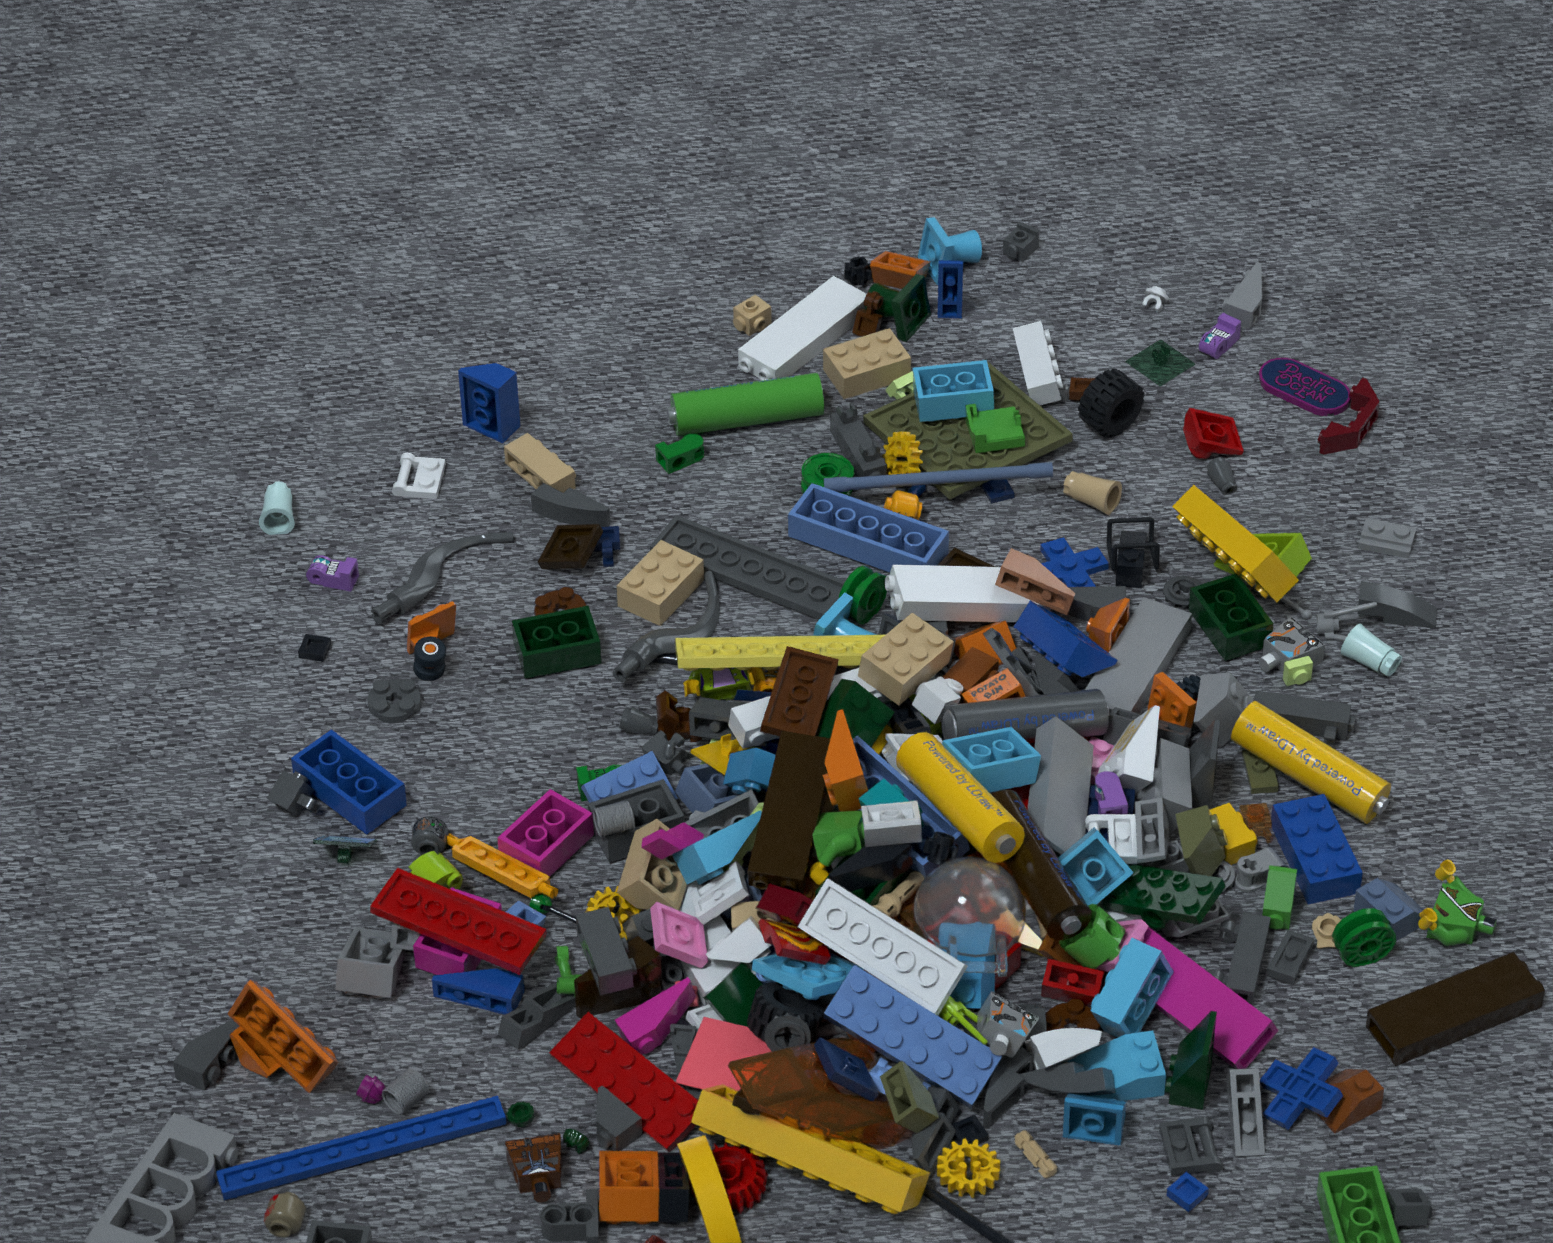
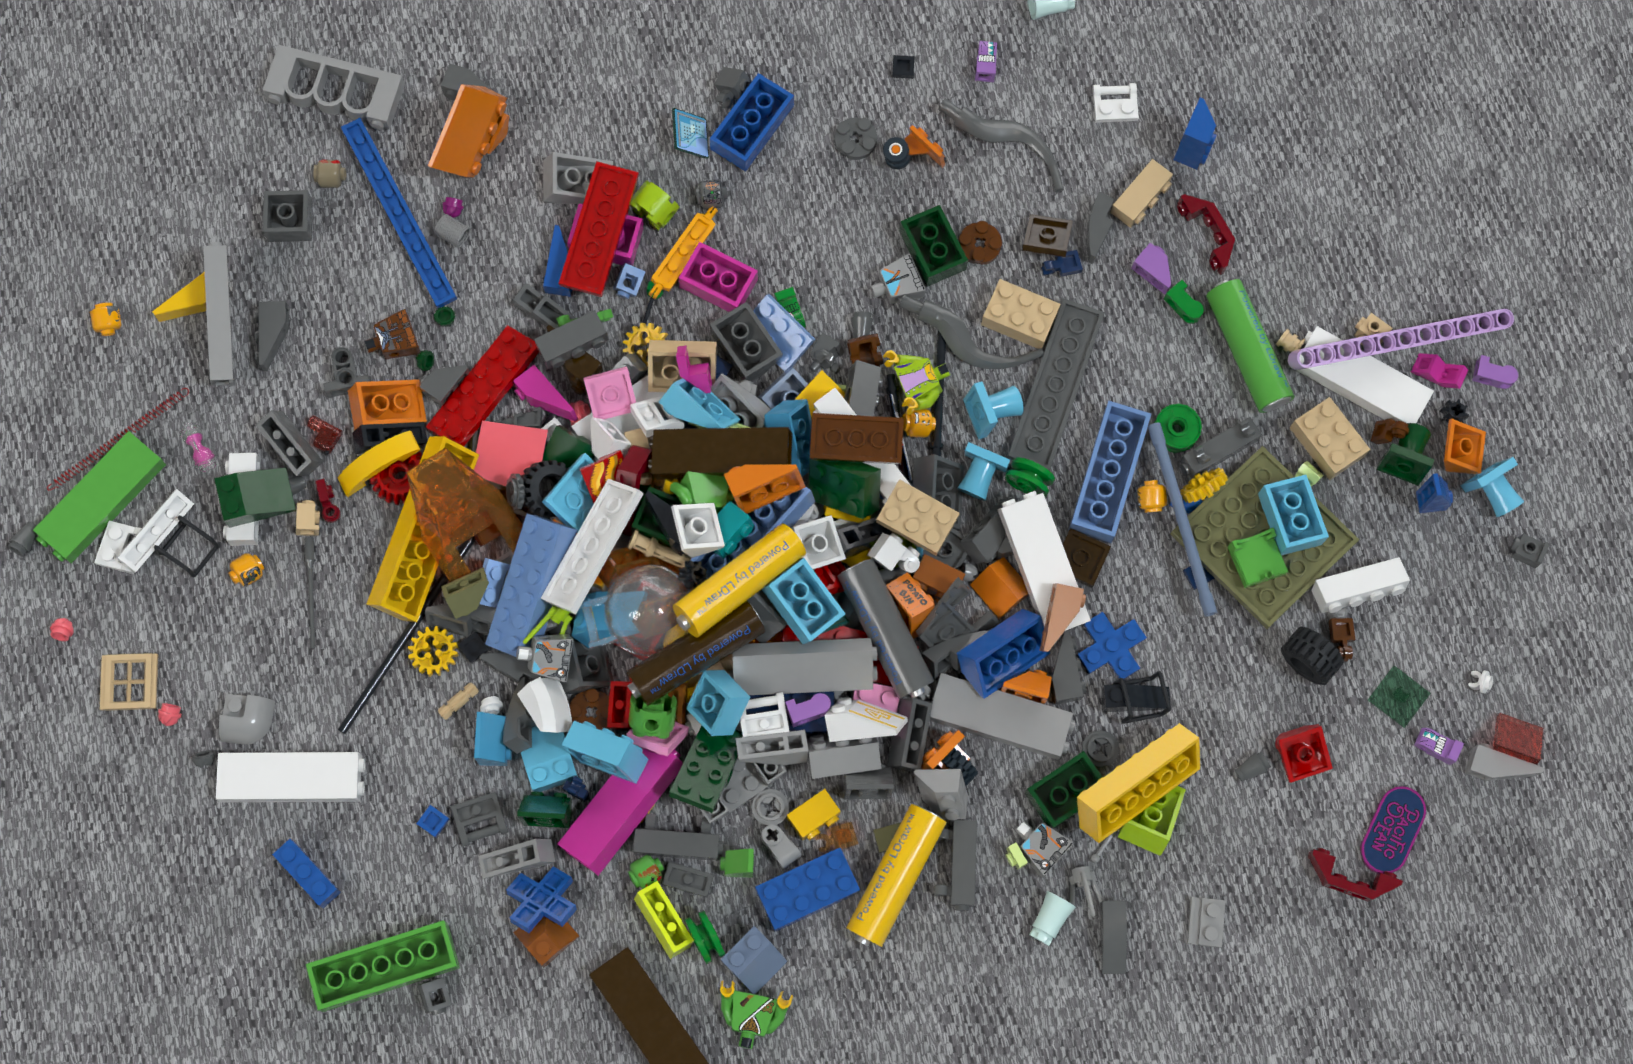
camera: 75 degrees right, 30 degrees up
light grey piece [593,801,635,837] -> none
light yellow plate [675,635,885,671] -> none
dark blue plate [814,1038,879,1101] -> none
tan plant [1063,471,1122,515] -> none
olive slope [1175,805,1228,876] -> none
tan animal [1312,913,1342,949] -> none
none -> white plate [480,696,503,715]
none -> dark blue plate [562,776,589,802]
none -> bright green head [628,855,664,889]
none -> neon yellow brick [634,881,694,959]
none -> light grey torso [870,253,926,304]
none -> medium azure plant [963,382,1023,440]
none -> medium lavender slope [1131,243,1171,295]
none -> dark red slope [1177,194,1235,275]
none -> tan bush [1276,329,1305,352]
none -> lavender beam [1288,309,1514,370]
none -> dark pink slope [1411,353,1468,389]
none -> medium lavender leg [1472,355,1518,389]
none -> clear red tile [1493,713,1543,765]

